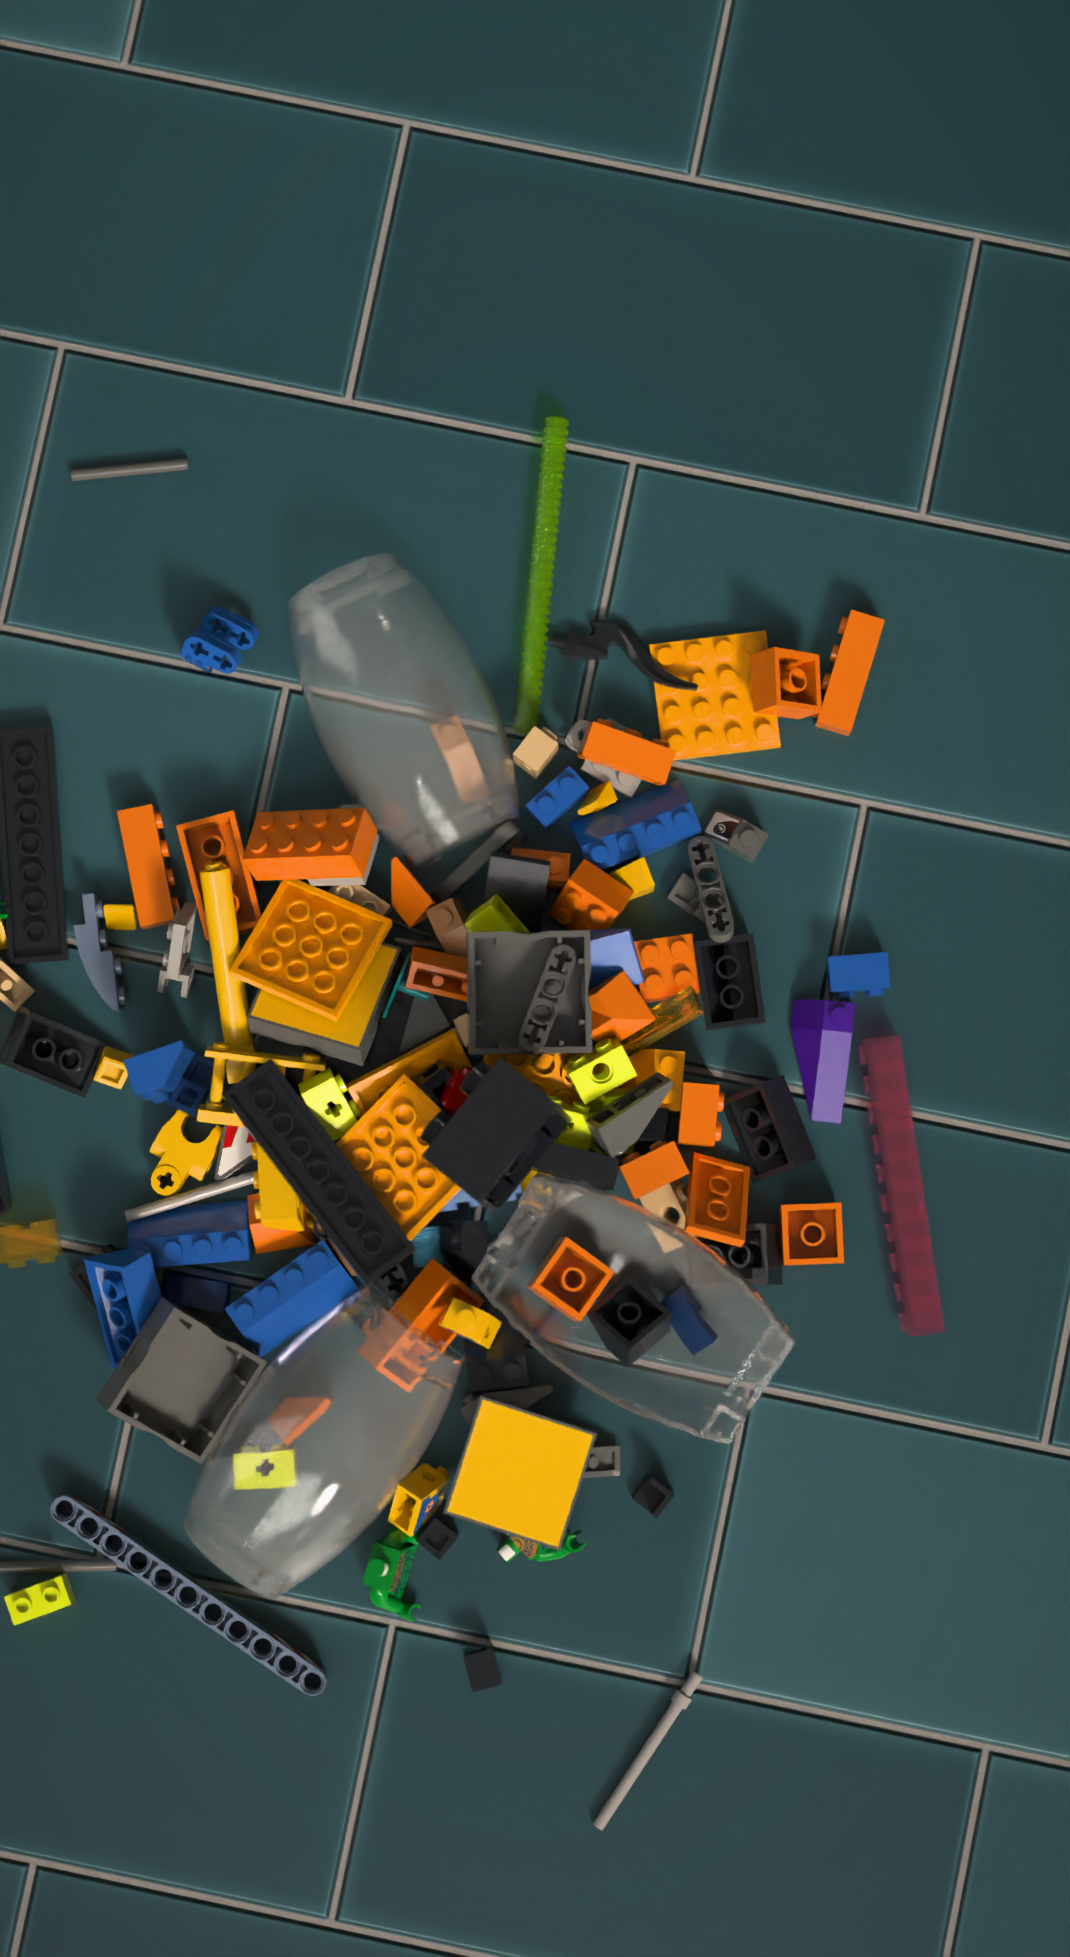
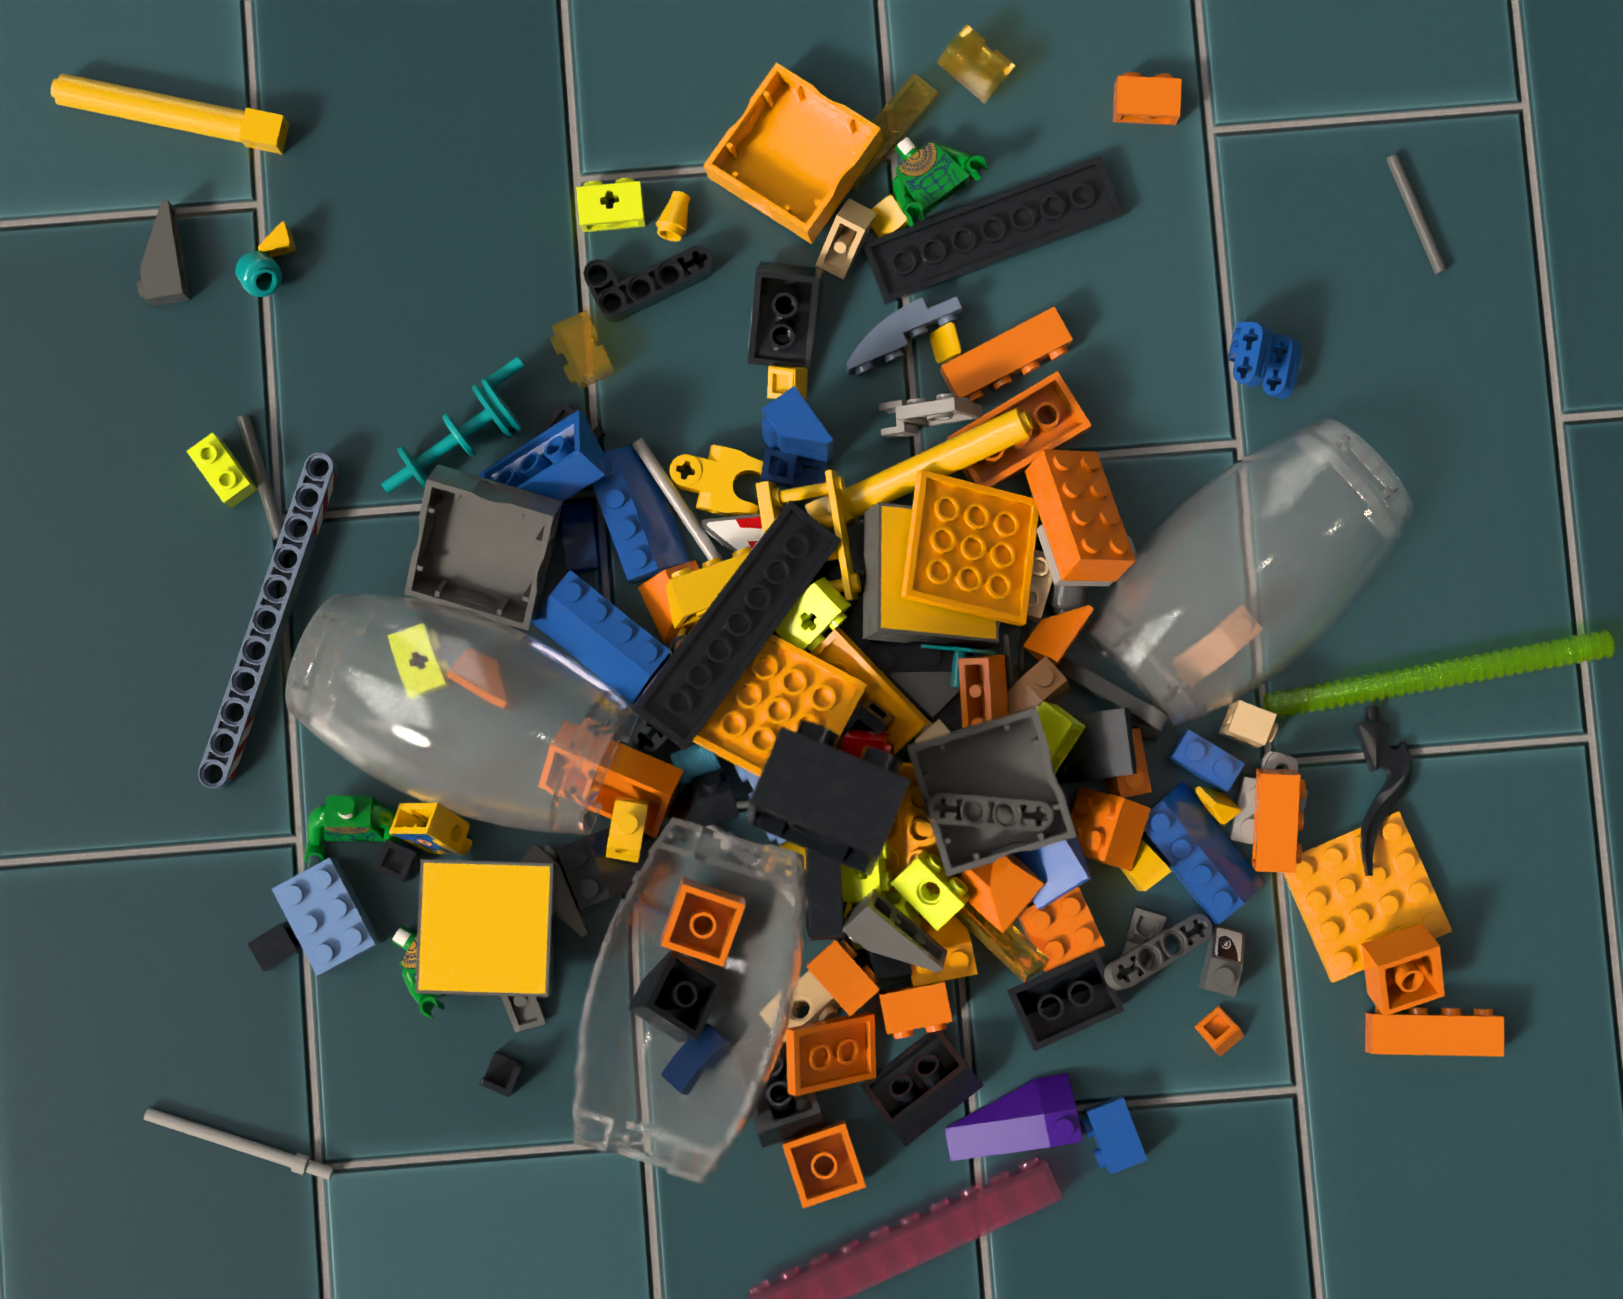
camera: 70 degrees right, 0 degrees up
none -> medium blue brick [272,858,382,976]
none -> teal piece [381,356,525,494]
none -> dark grey head [1046,580,1089,614]
none -> orange slope [1194,1006,1244,1056]

